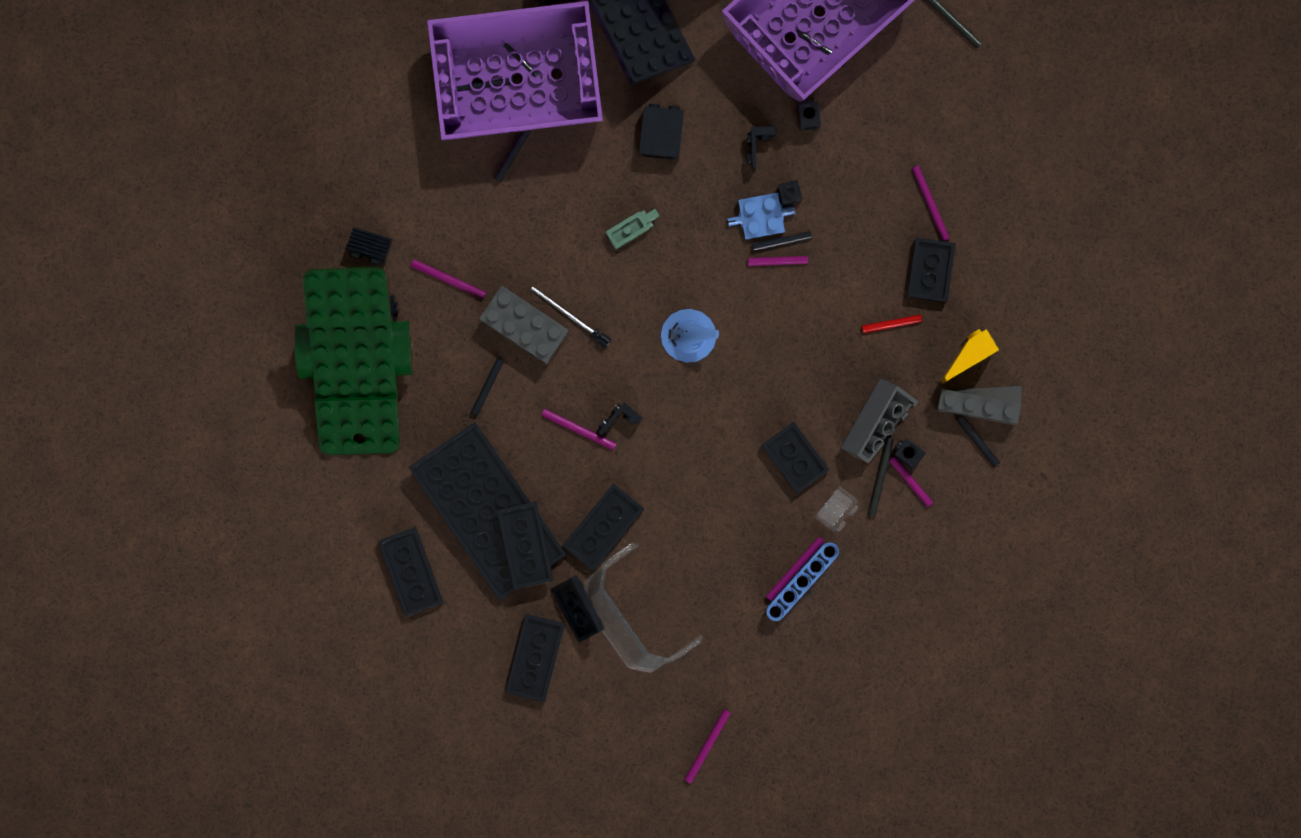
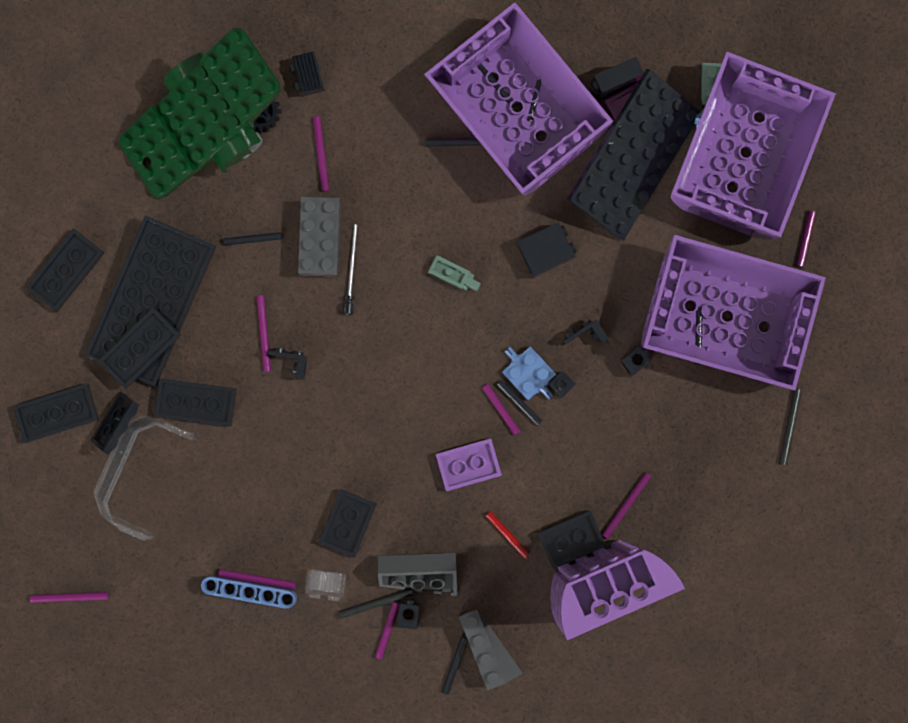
camera: 60 degrees right, 0 degrees up
medium blue piece [661,309,719,363] -> none
yellow slope [940,329,999,384] -> none
none -> medium lavender plate [436,439,502,491]
none -> medium lavender slope [550,540,685,640]

